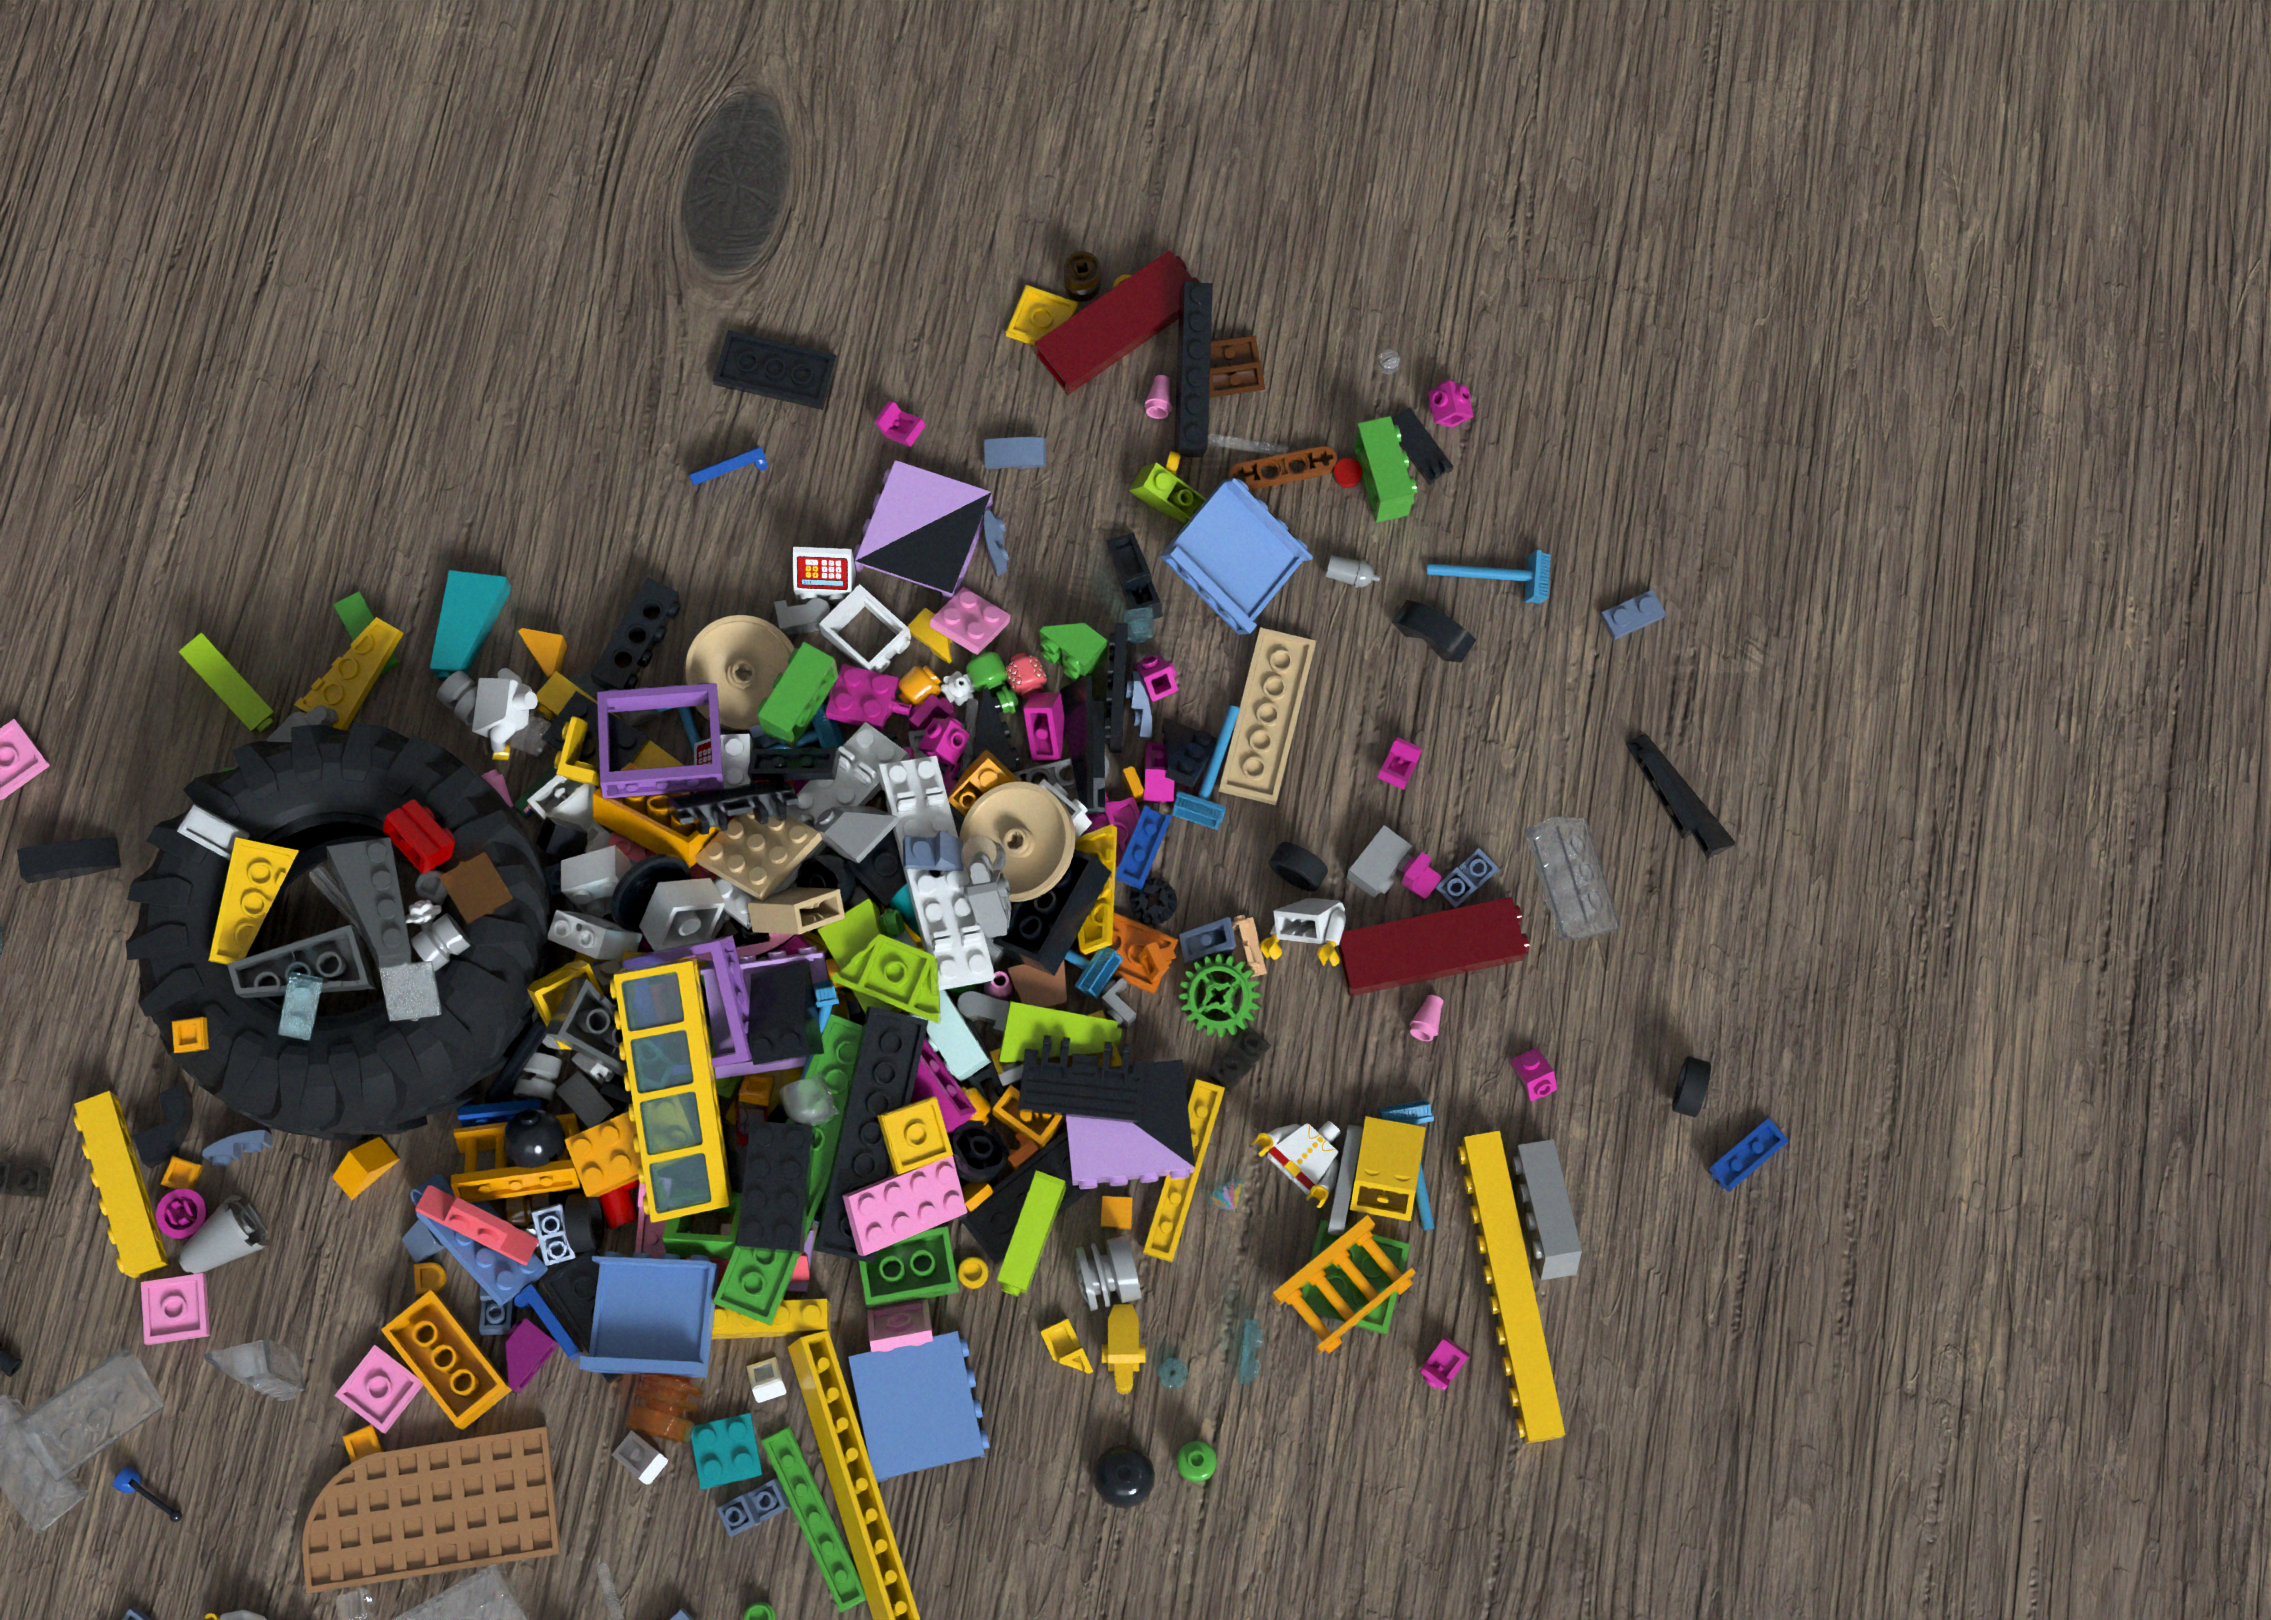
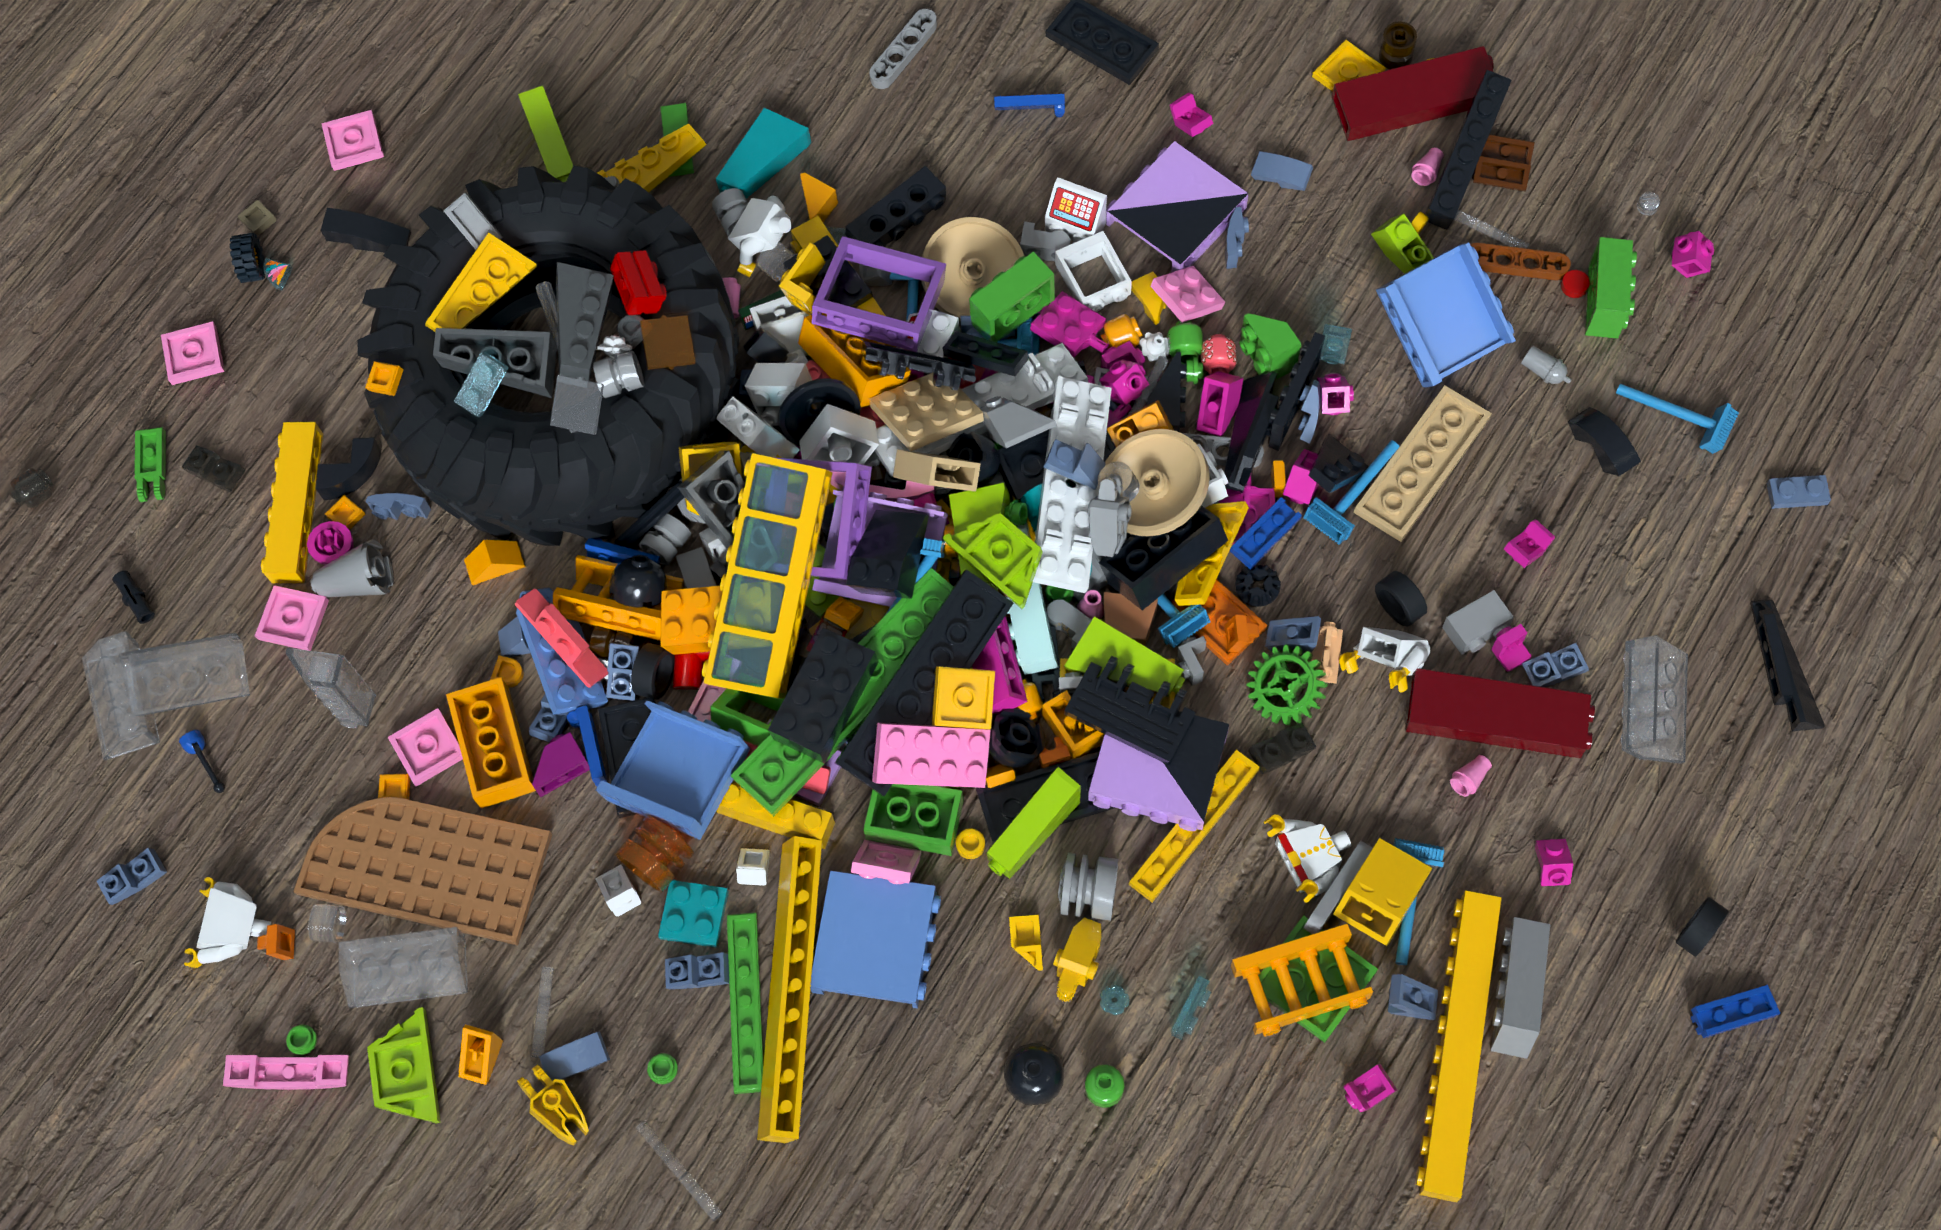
camera: 30 degrees right, 5 degrees down
clear helmet [779,1071,839,1126] -> none
light orange tile [1101,1196,1133,1230] -> none
black slope [1107,532,1163,625] -> none
clear light blue tile [1208,1180,1244,1212] -> none
black hinge [1392,407,1453,485] -> none
none -> light grey beam [869,9,937,89]
none -> sand blue slope [1388,974,1438,1020]

